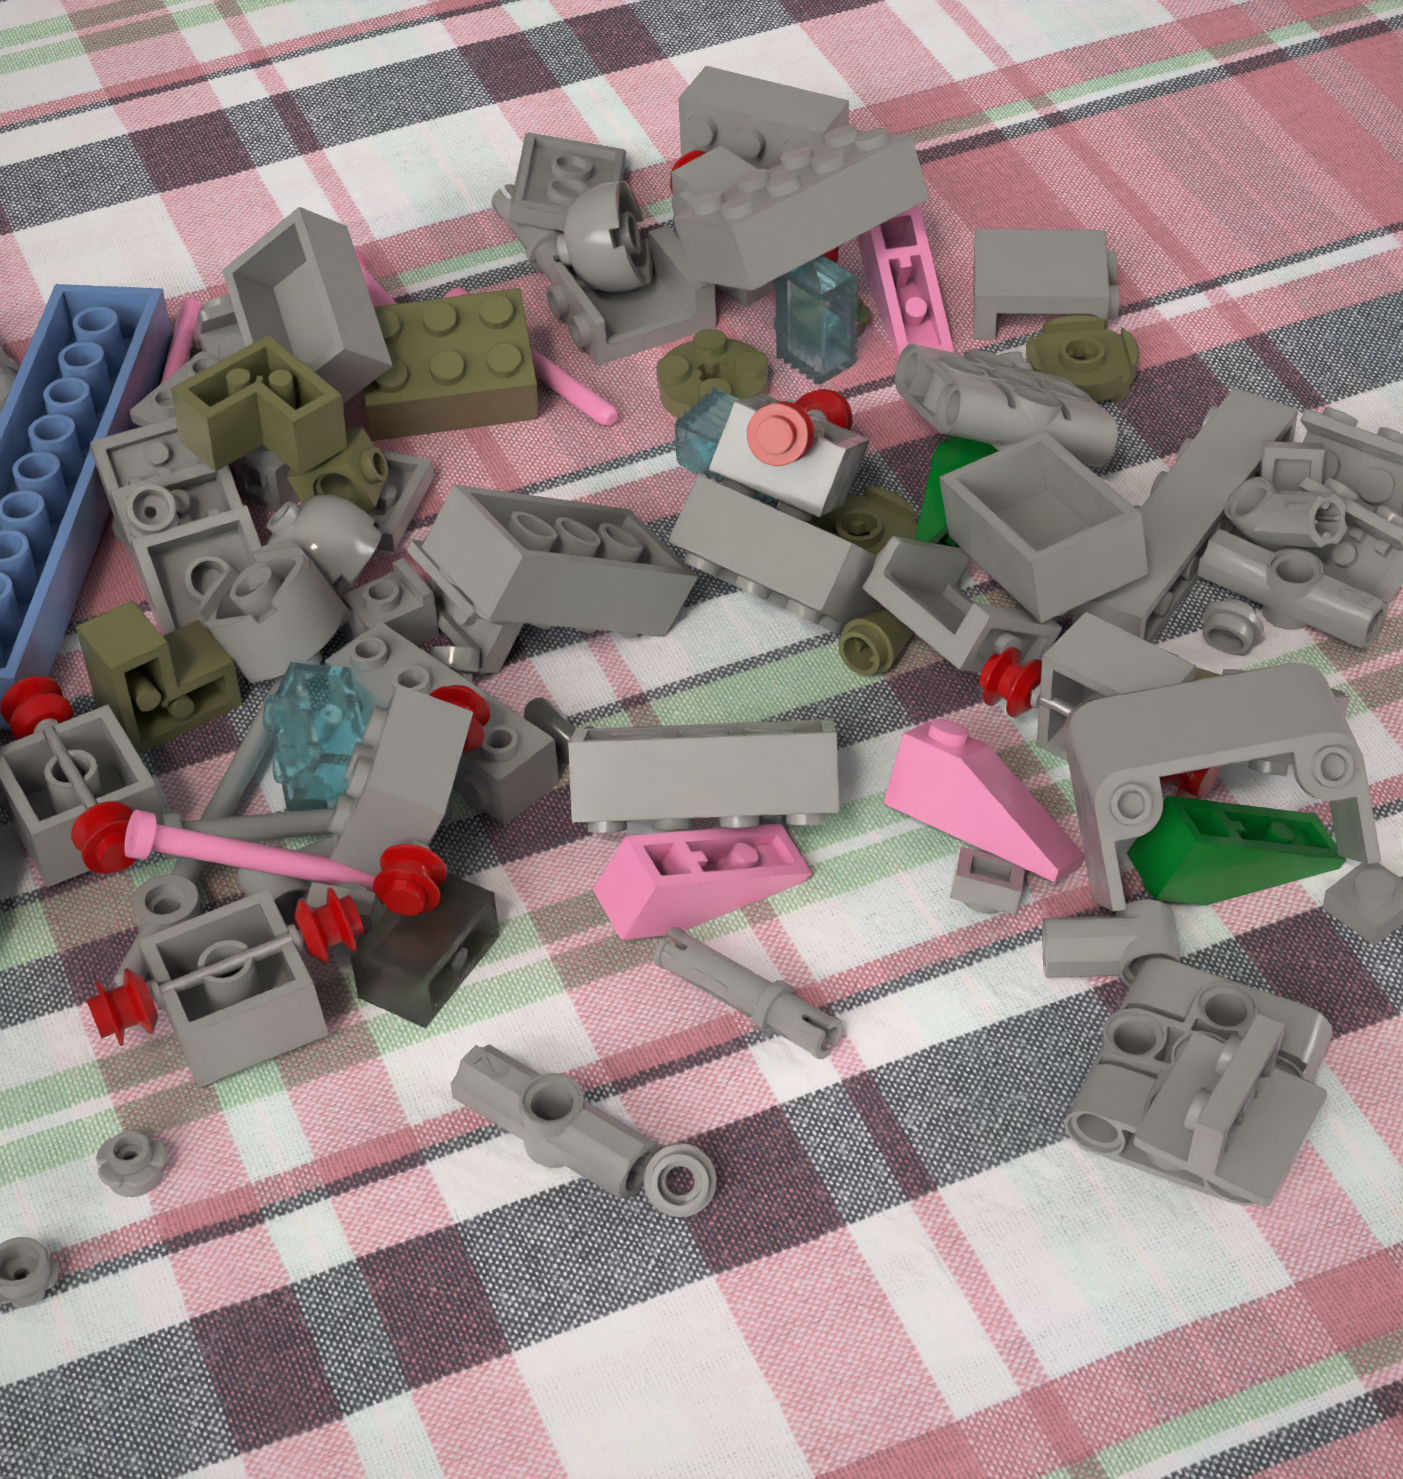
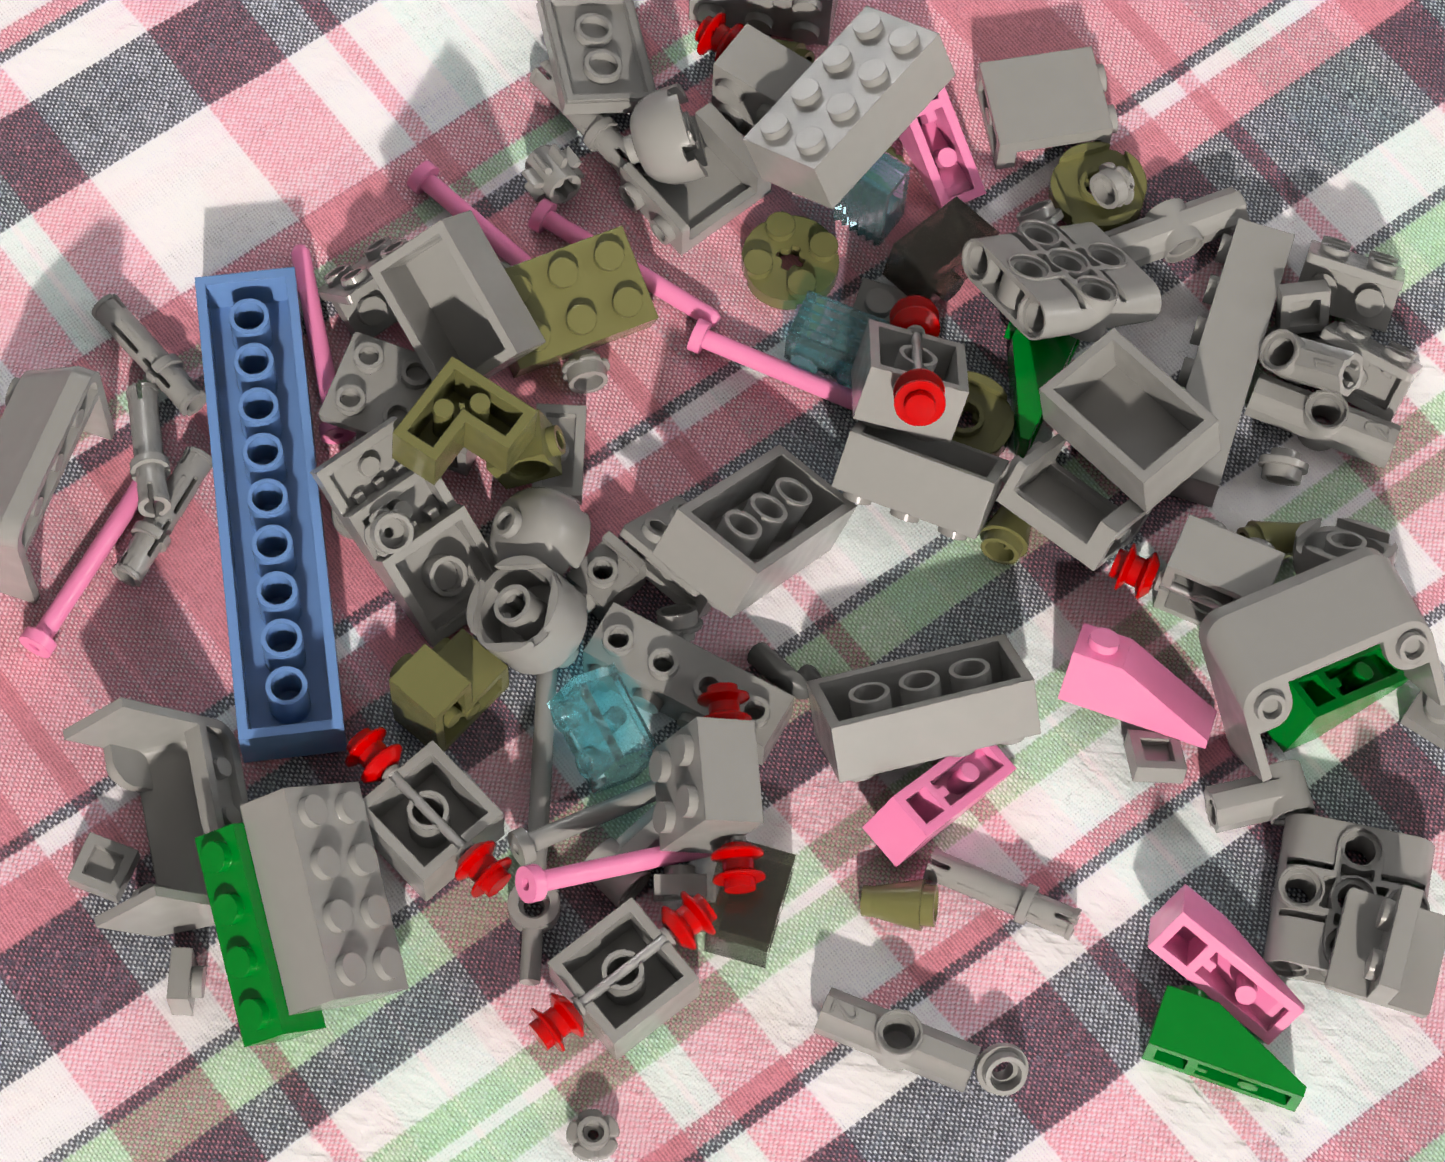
camera: 20 degrees left, 20 degrees up
none -> light grey gear [522,144,584,204]
none -> light grey plate [562,350,610,394]
none -> bright pink bar [687,318,852,410]
none -> olive cone [860,879,939,931]
none -> clear smoke brick [882,196,1000,304]
none -> light grey plate [1090,162,1135,209]
none -> light grey piece [1104,186,1250,267]
none -> green slope [1142,985,1307,1112]
none -> bright pink slope [1147,884,1304,1045]

